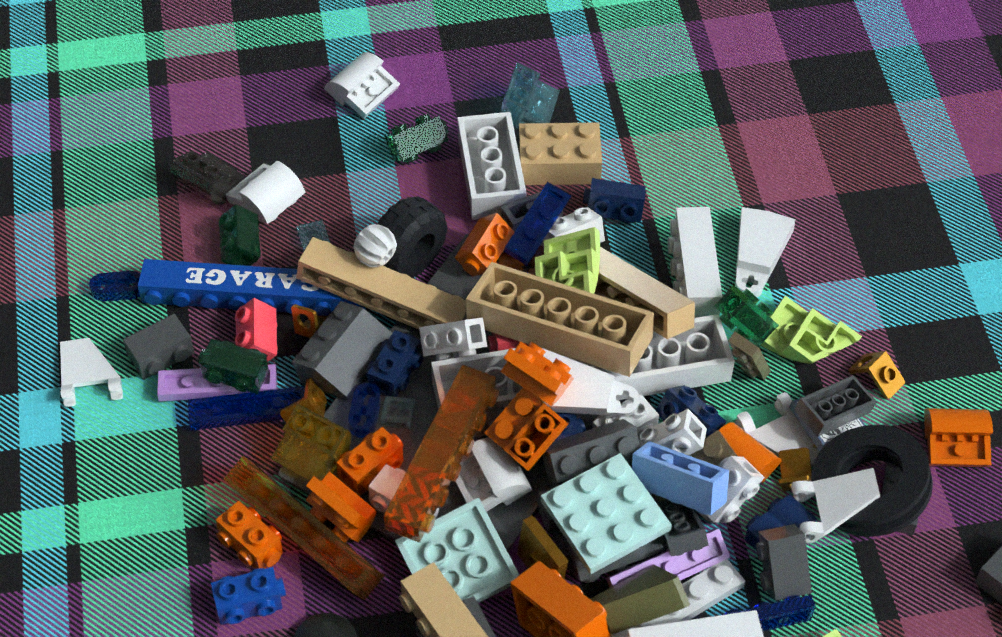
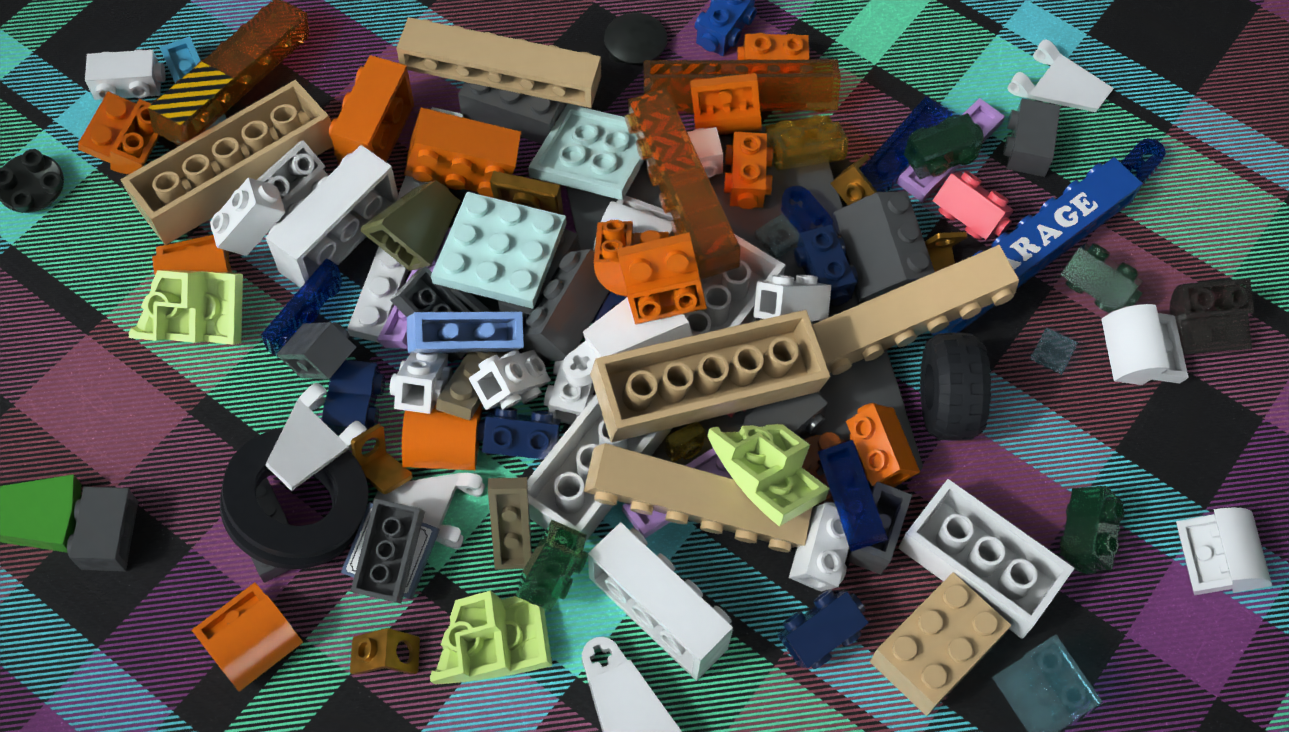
camera: 135 degrees right, 10 degrees up
white piece [353,224,397,268] -> none

